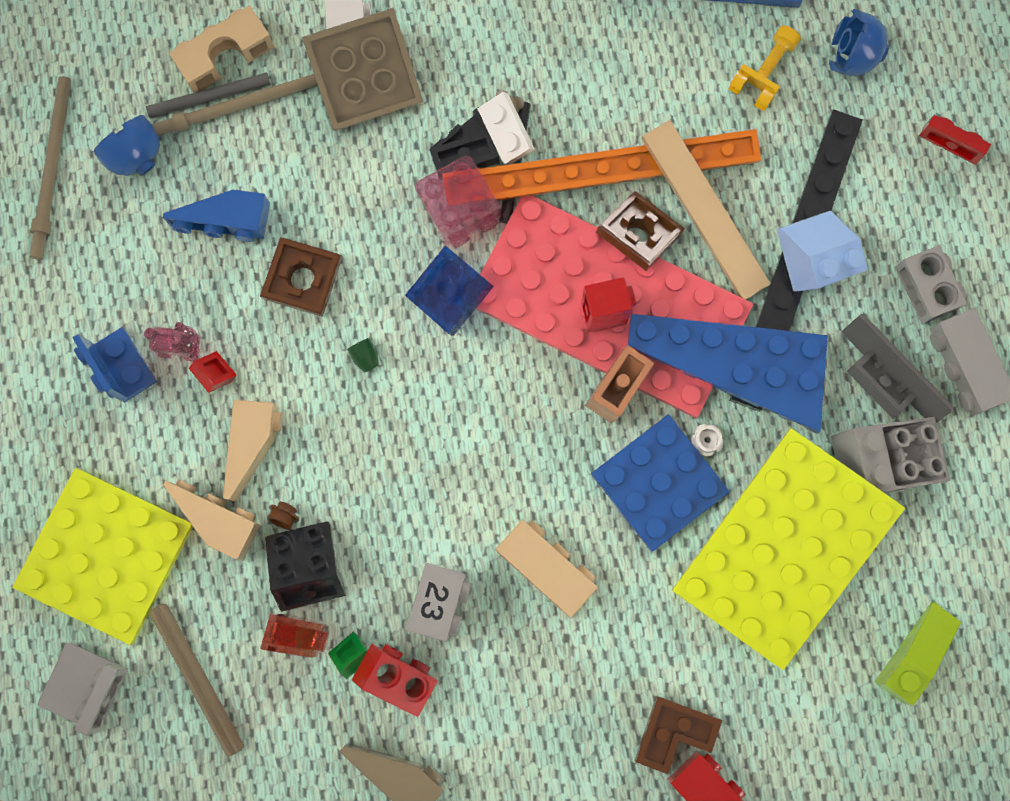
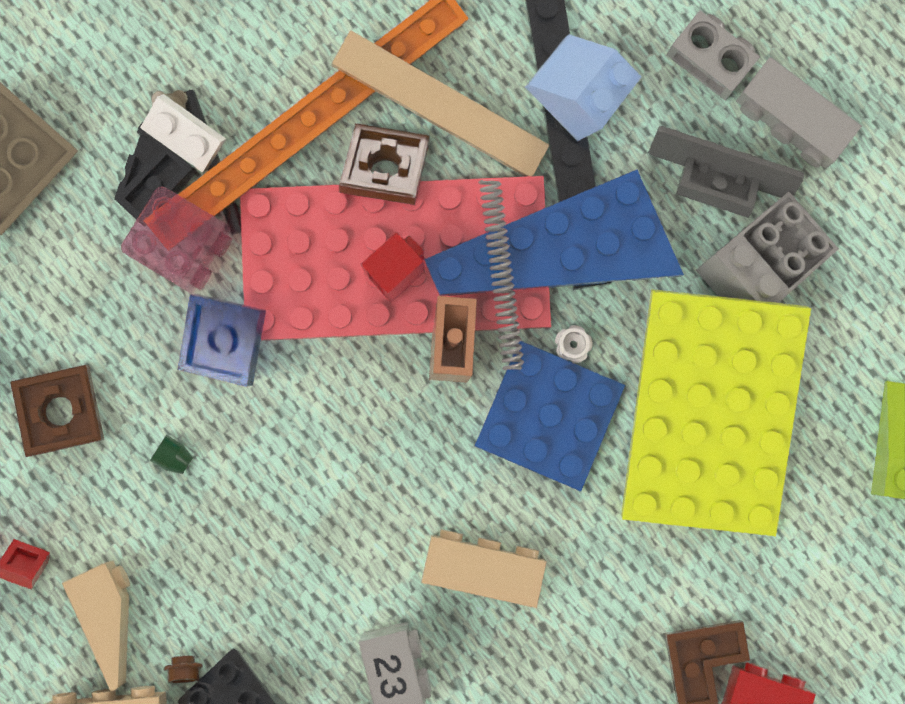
camera: 35 degrees left, 5 degrees up
none -> light grey piece [478,180,524,370]

